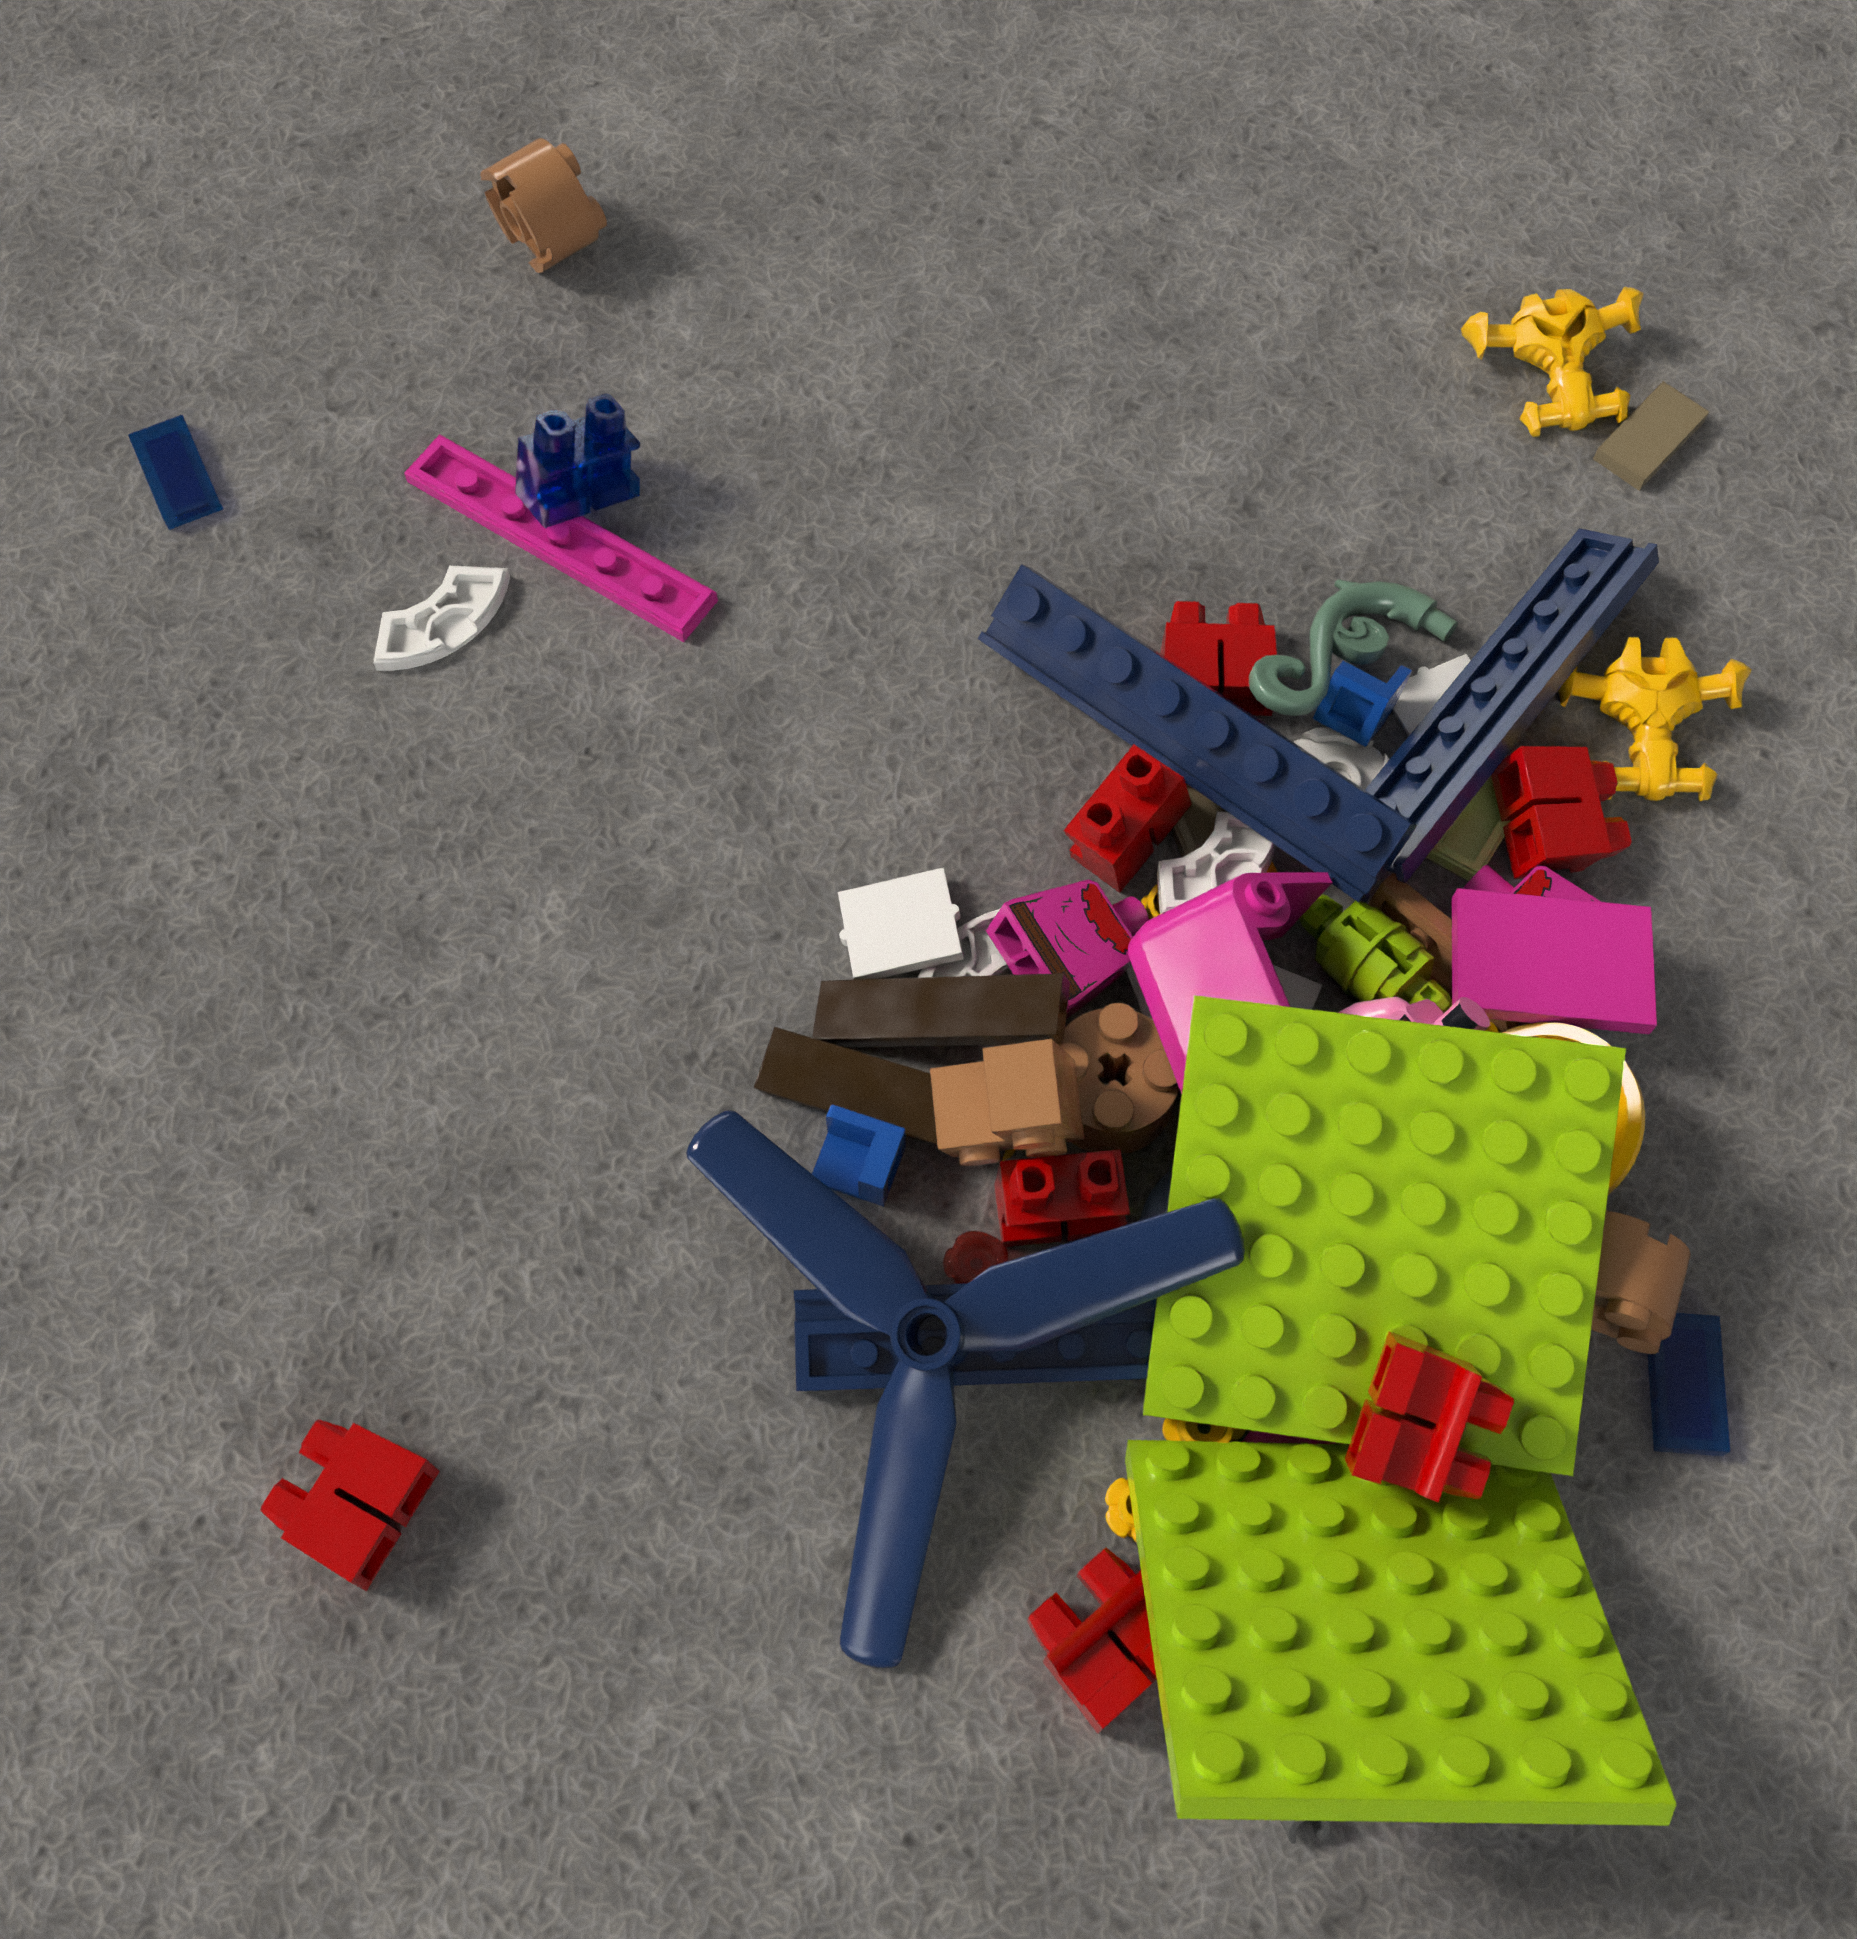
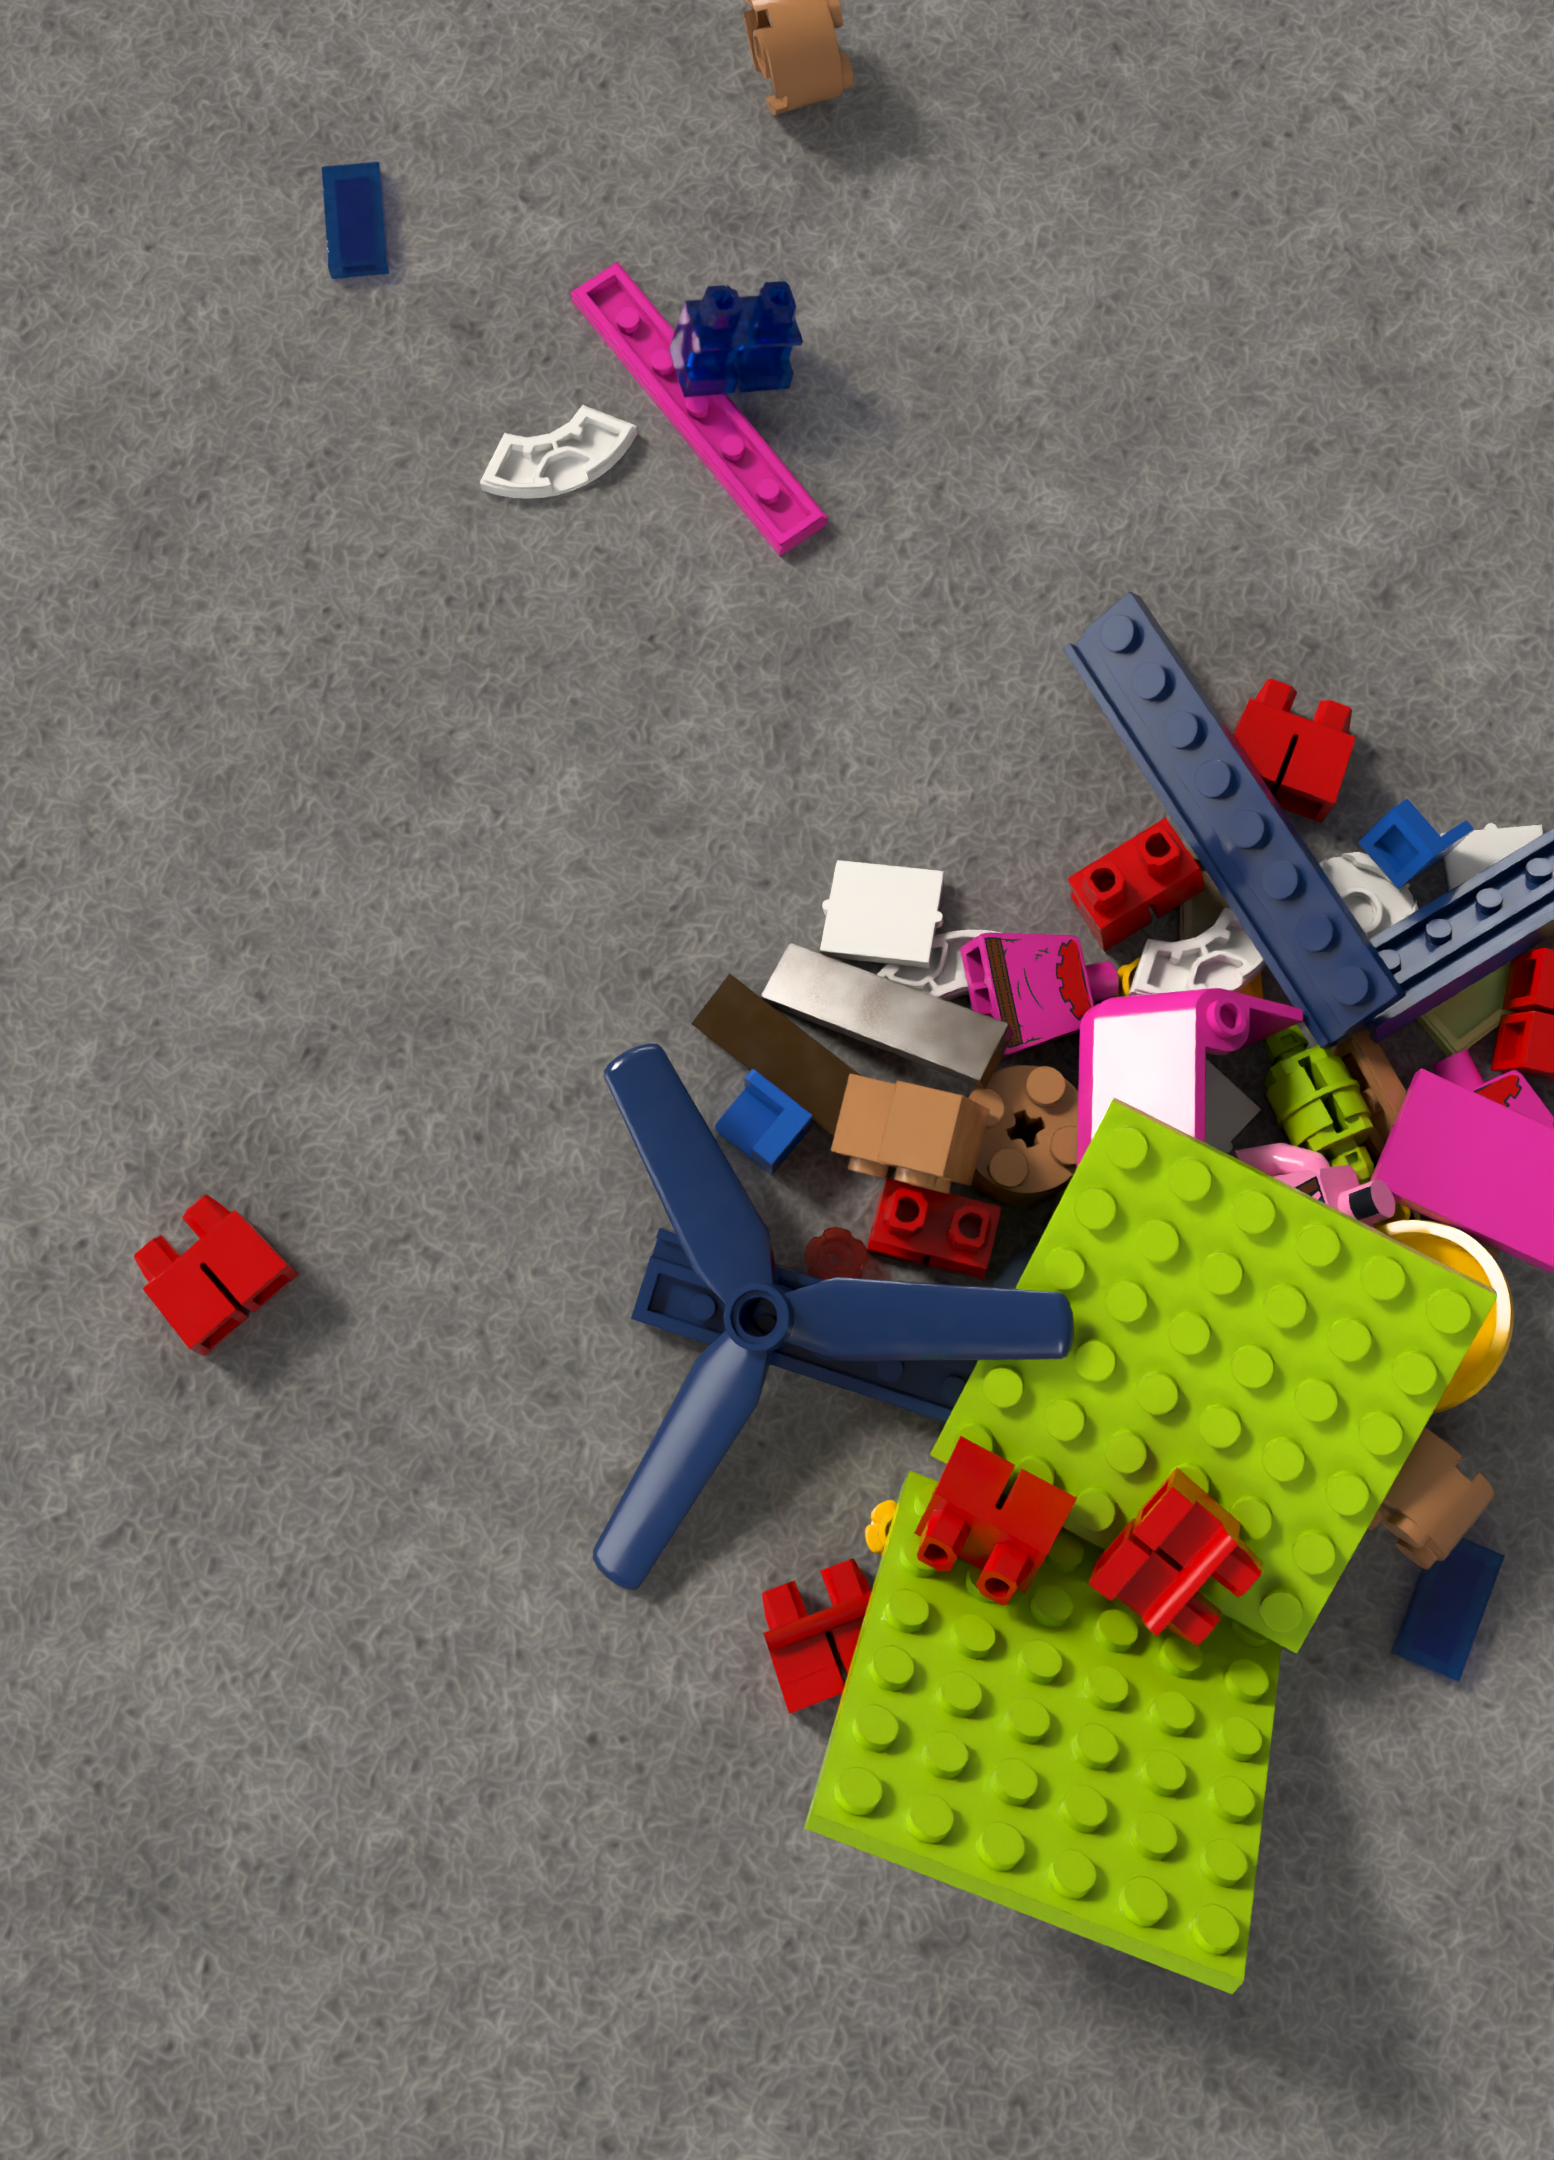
camera: 20 degrees right, 10 degrees up
sand green plant [1248,579,1458,716] -> none
none -> red hips [914,1436,1077,1606]

